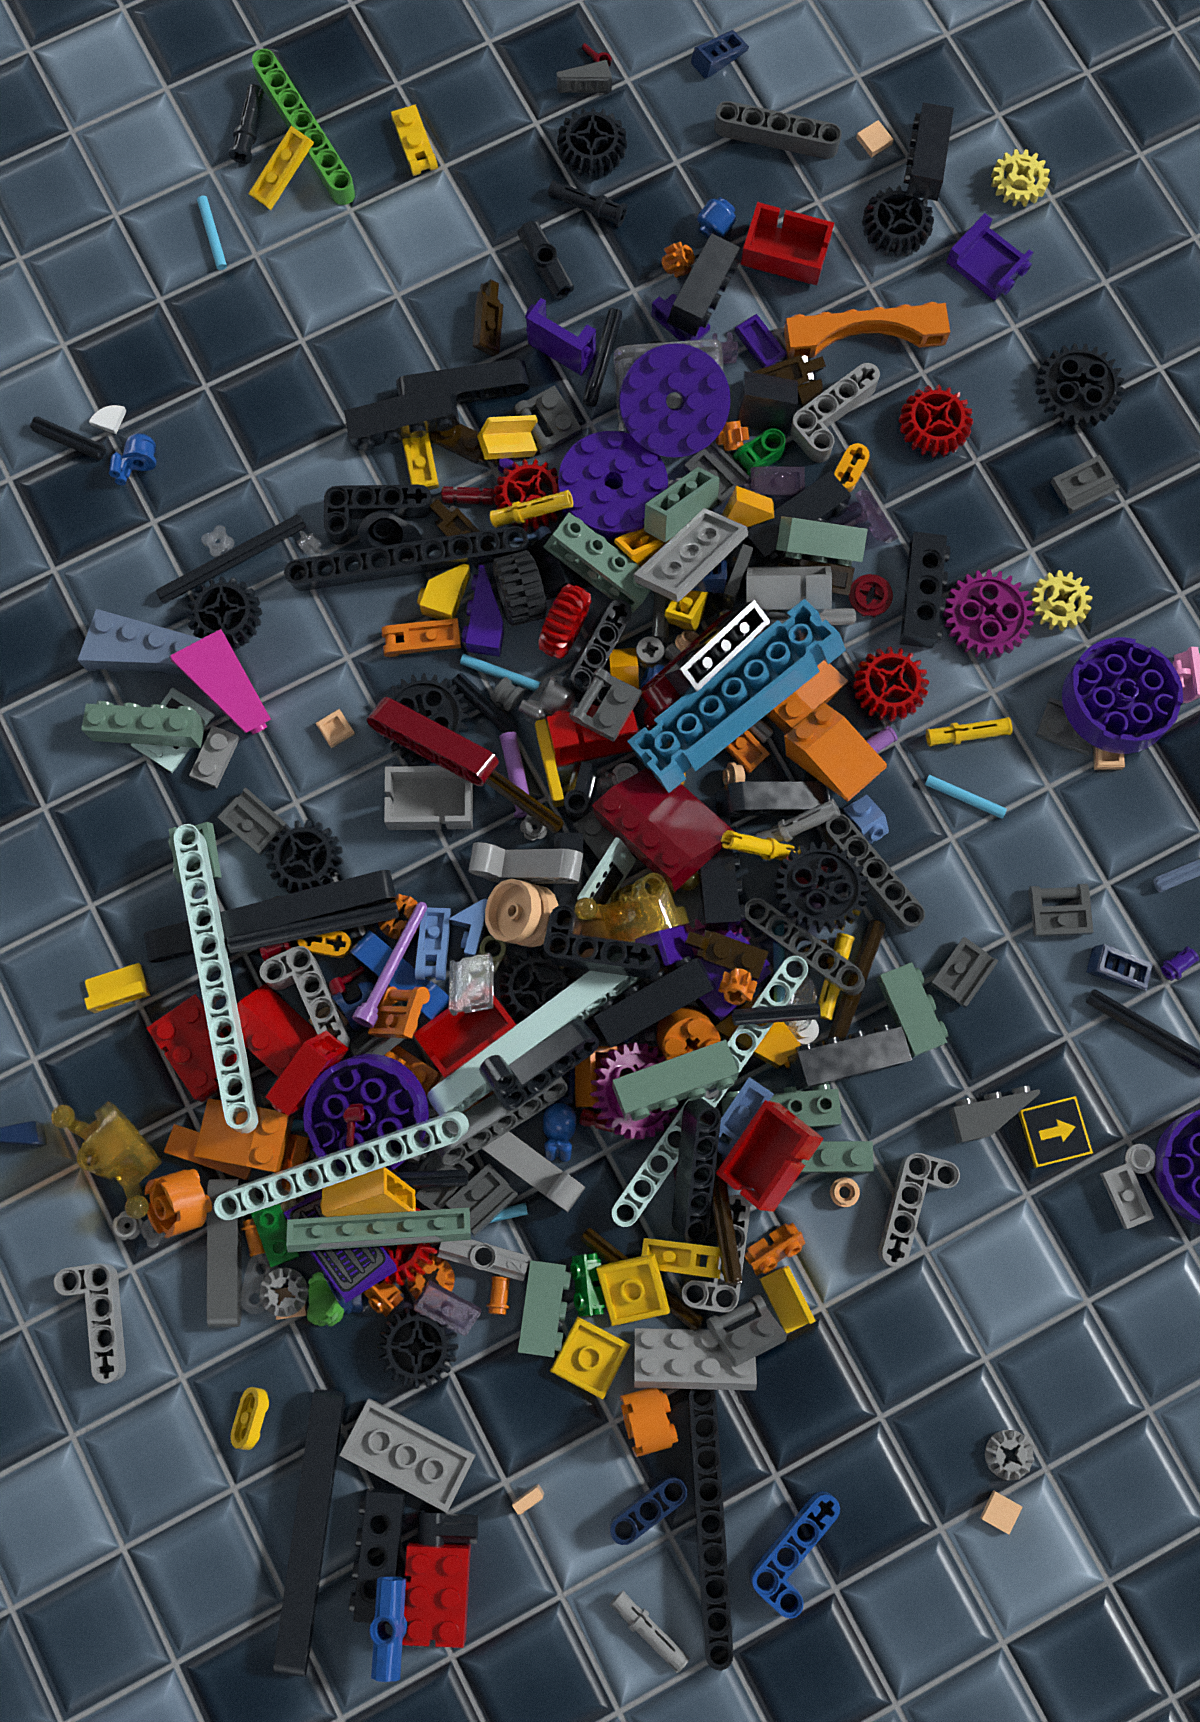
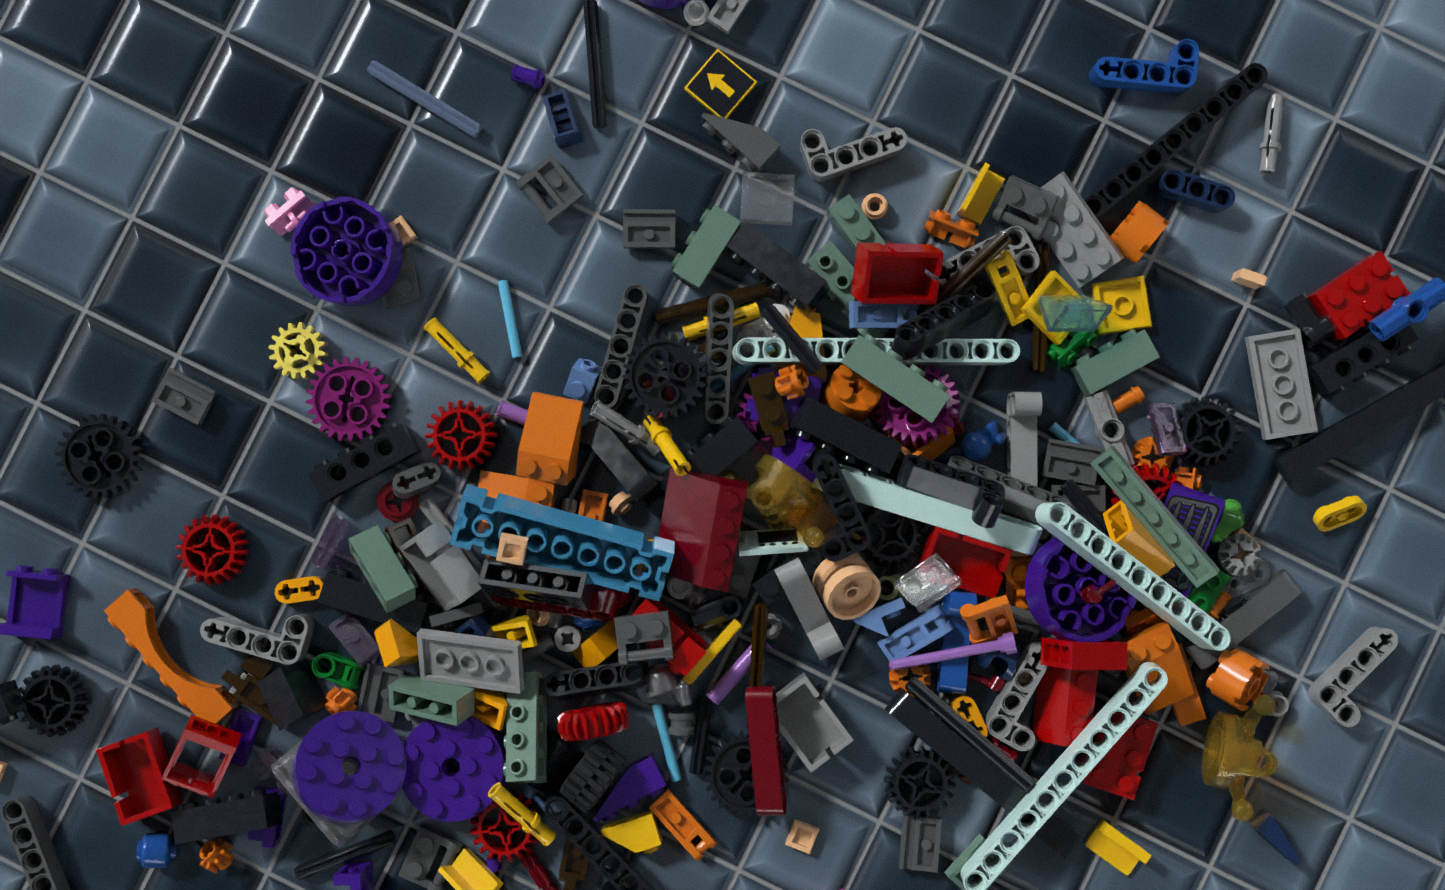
camera: 125 degrees left, 10 degrees up
none -> red window [162,714,242,798]
none -> dark grey beam [392,462,441,499]
none -> light nougat tile [496,532,529,566]
none -> clear plate [740,172,795,226]
none -> clear light blue slope [1038,295,1113,332]

